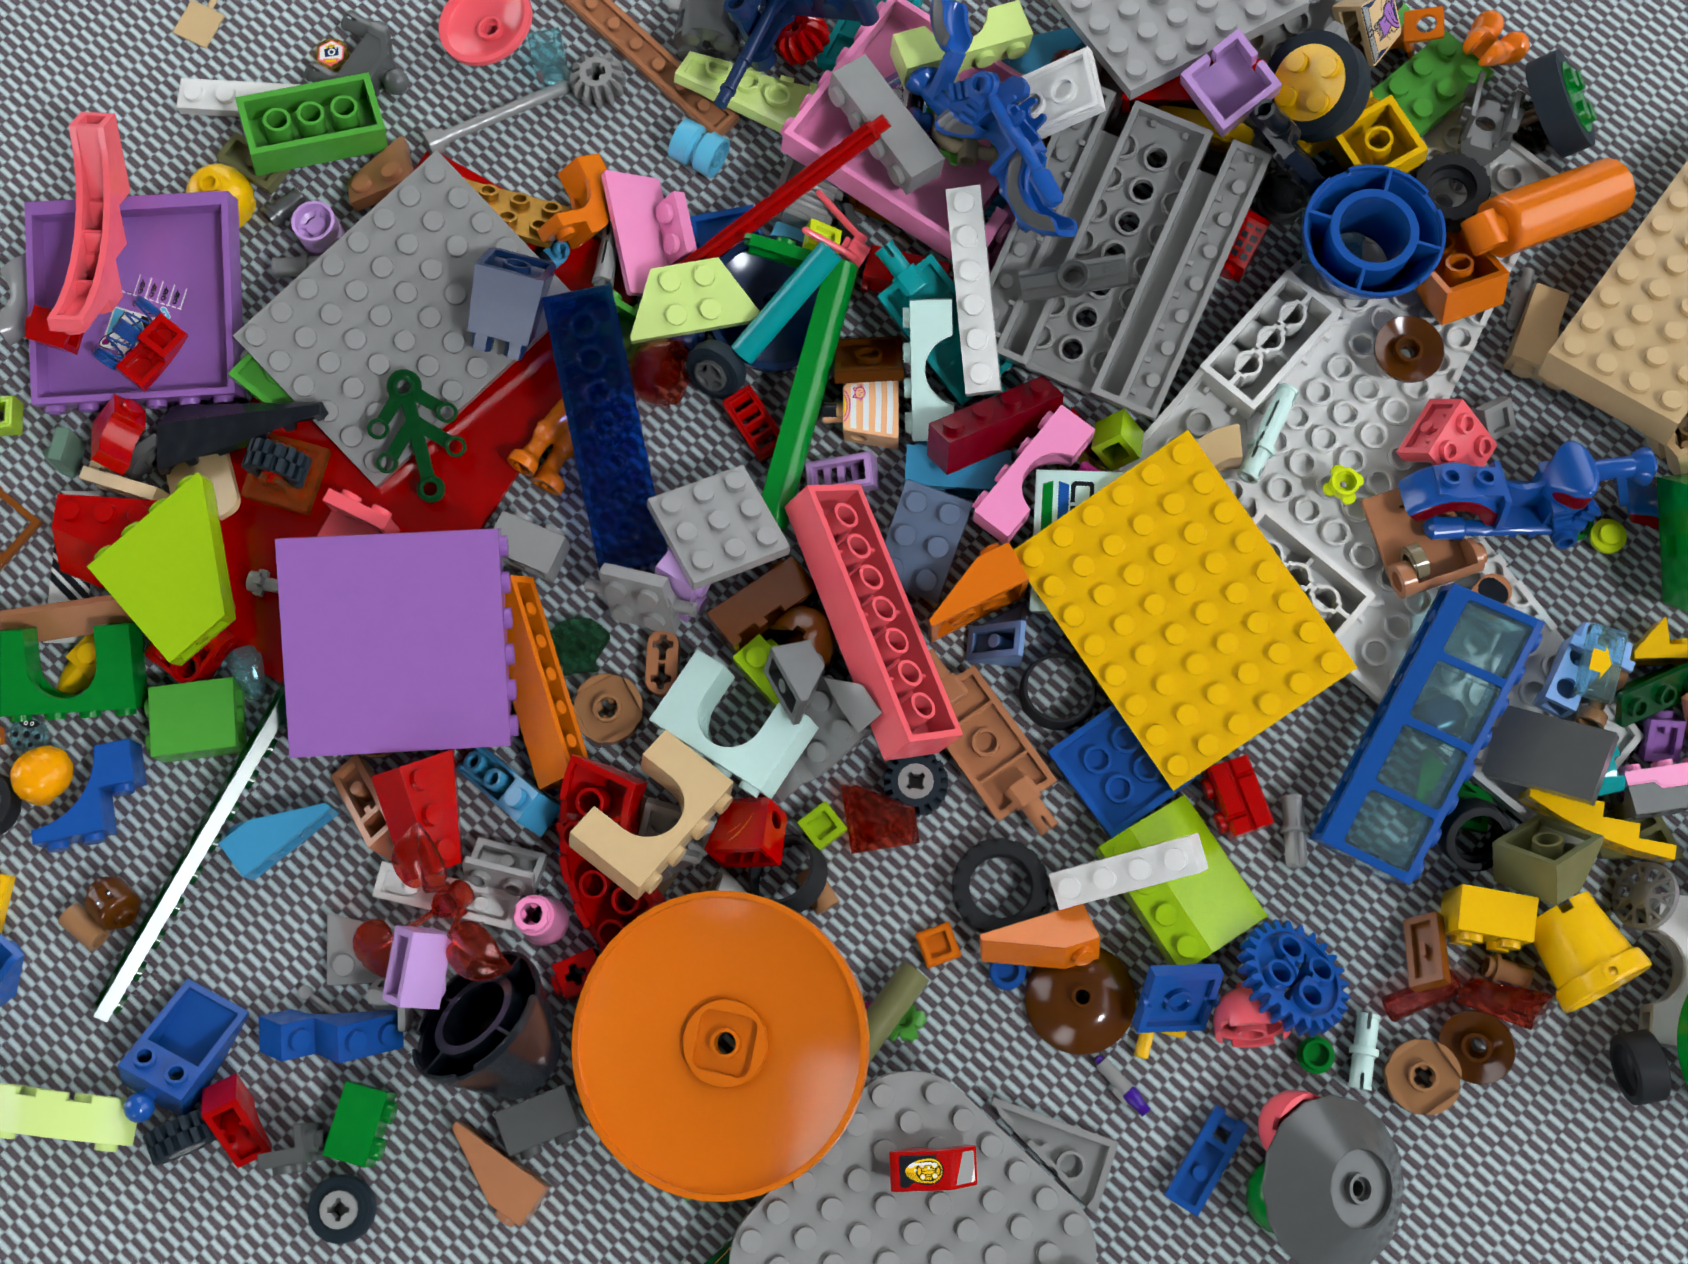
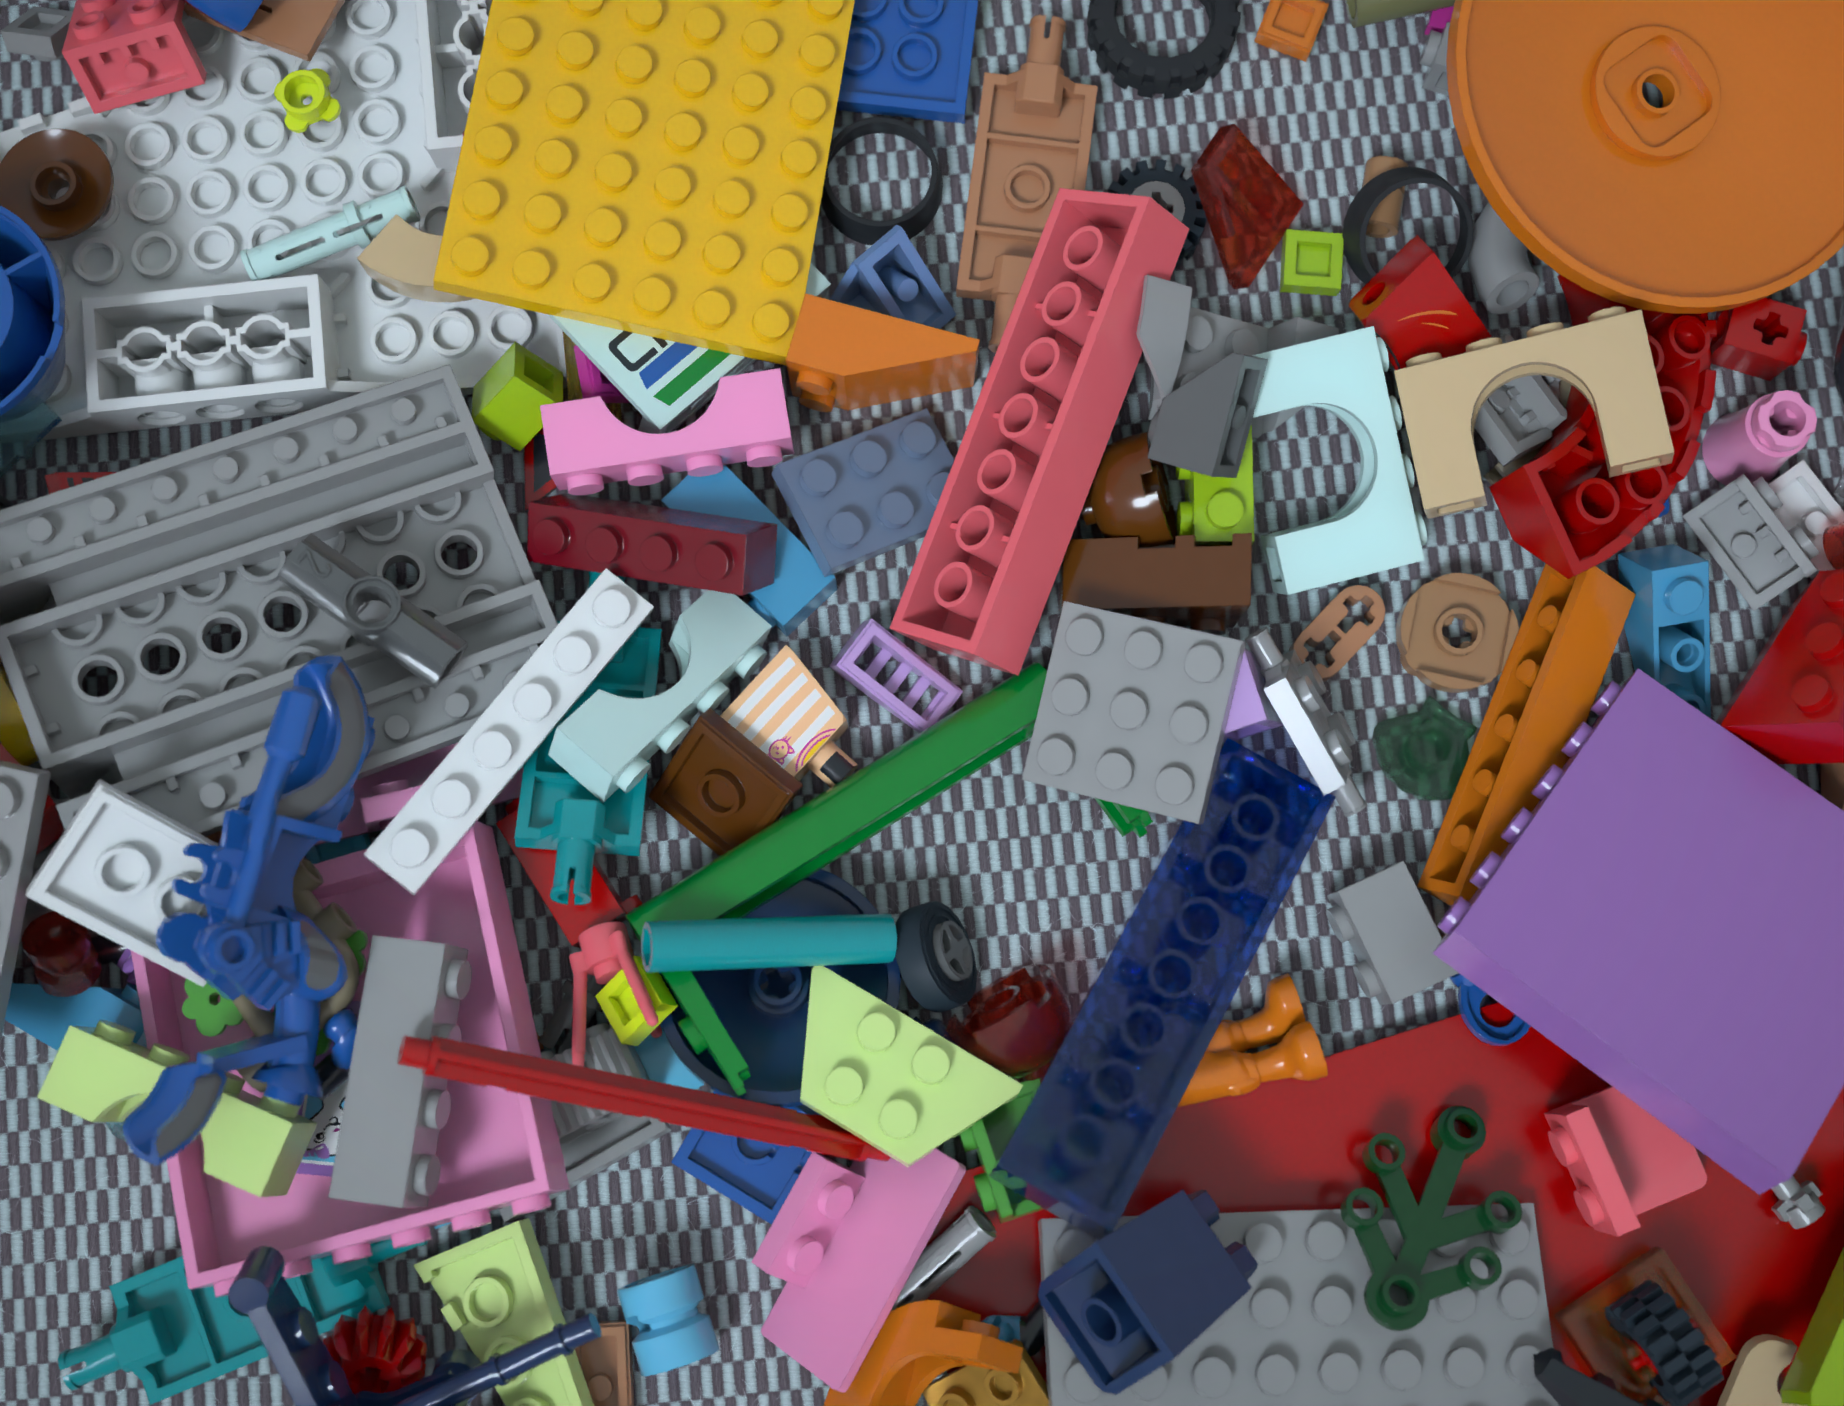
camera: 145 degrees left, 5 degrees up
red slope [722,385,780,464] -> none

